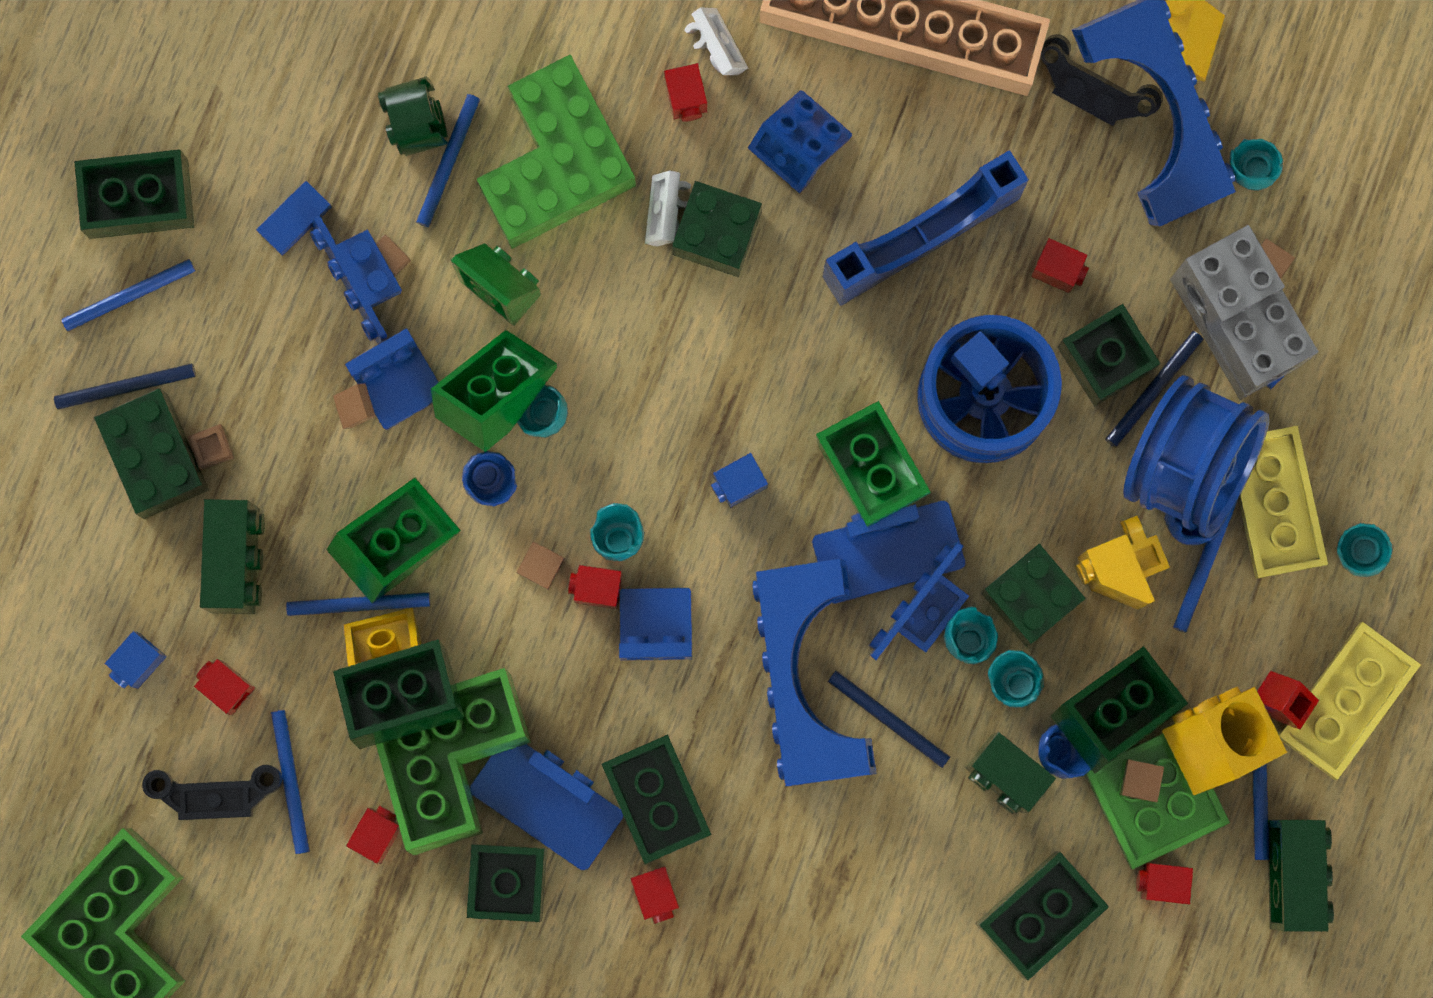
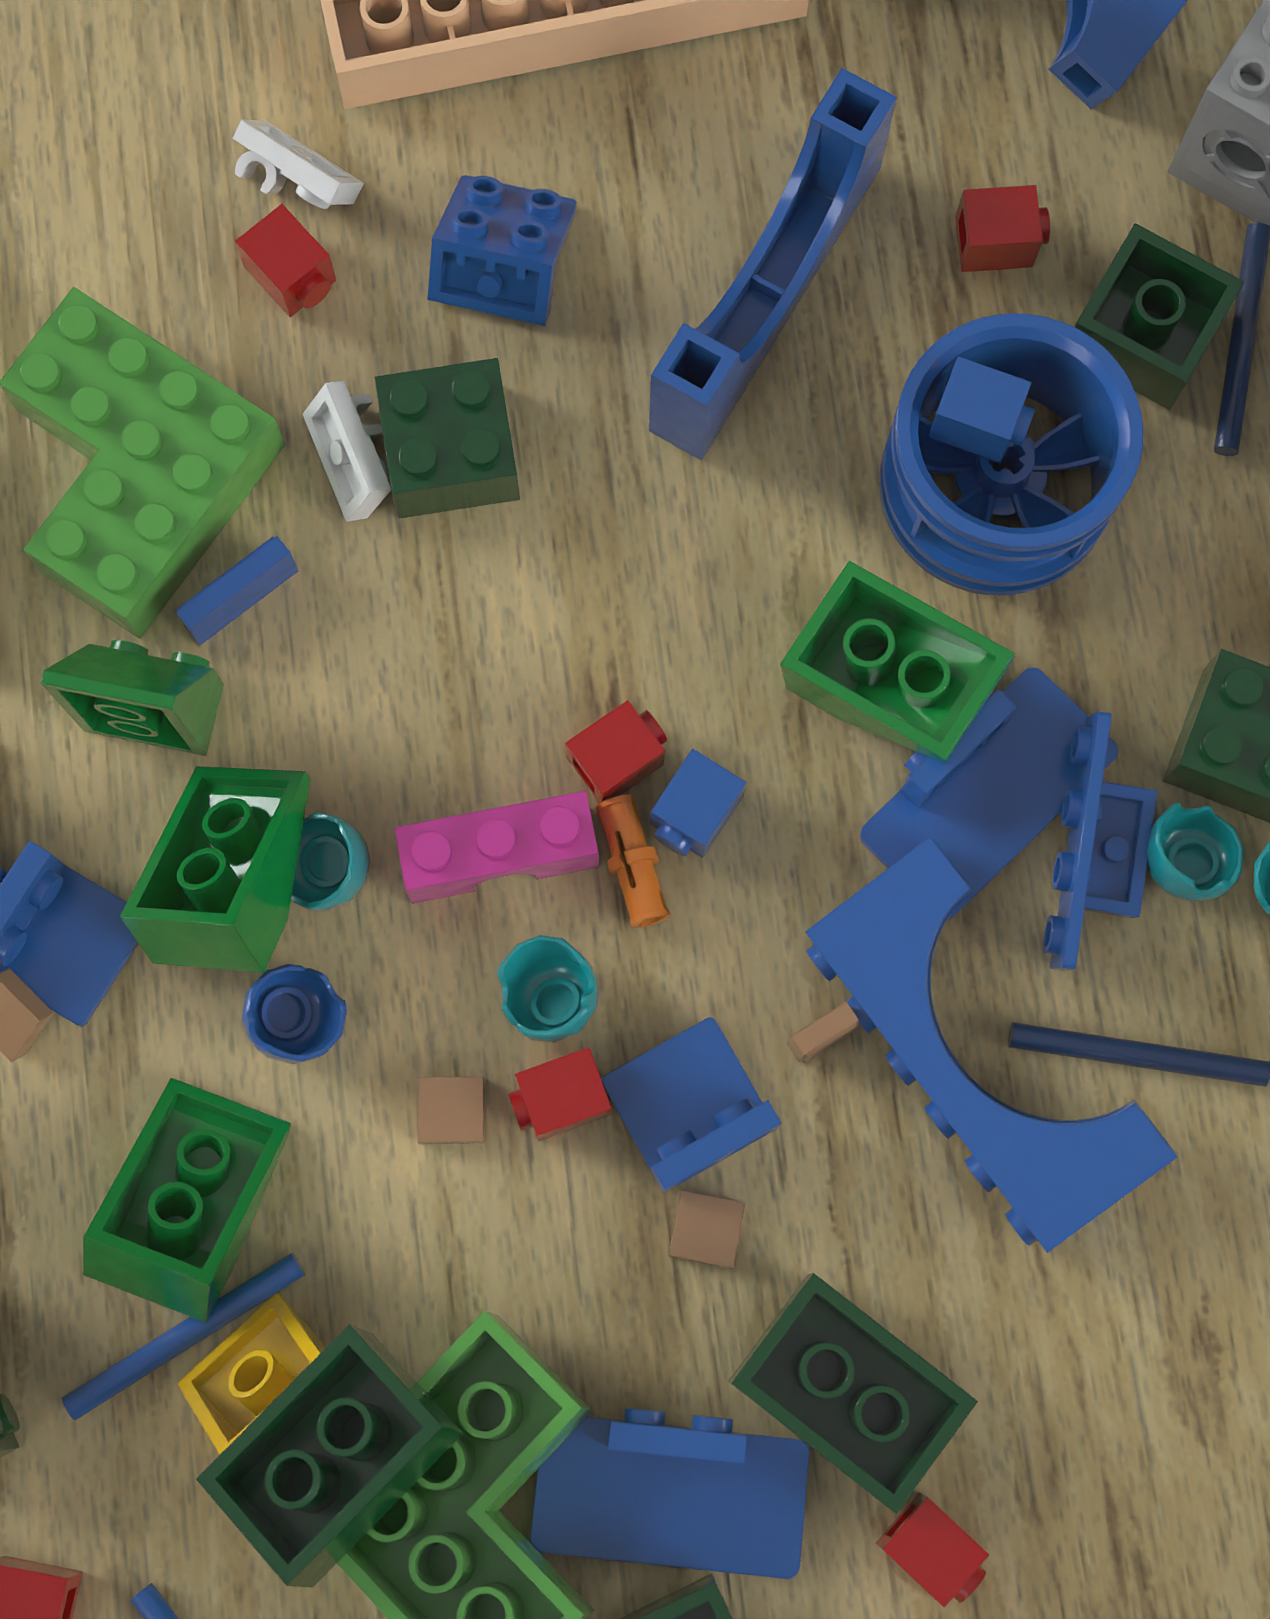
camera: 30 degrees left, 5 degrees down
none -> blue tile [176,536,298,646]
none -> dark pink arch [394,791,599,904]
none -> red brick [565,700,667,803]
none -> orange pin [596,794,671,928]
none -> medium nougat tile [668,1190,745,1269]
none -> medium nougat tile [787,1001,859,1063]

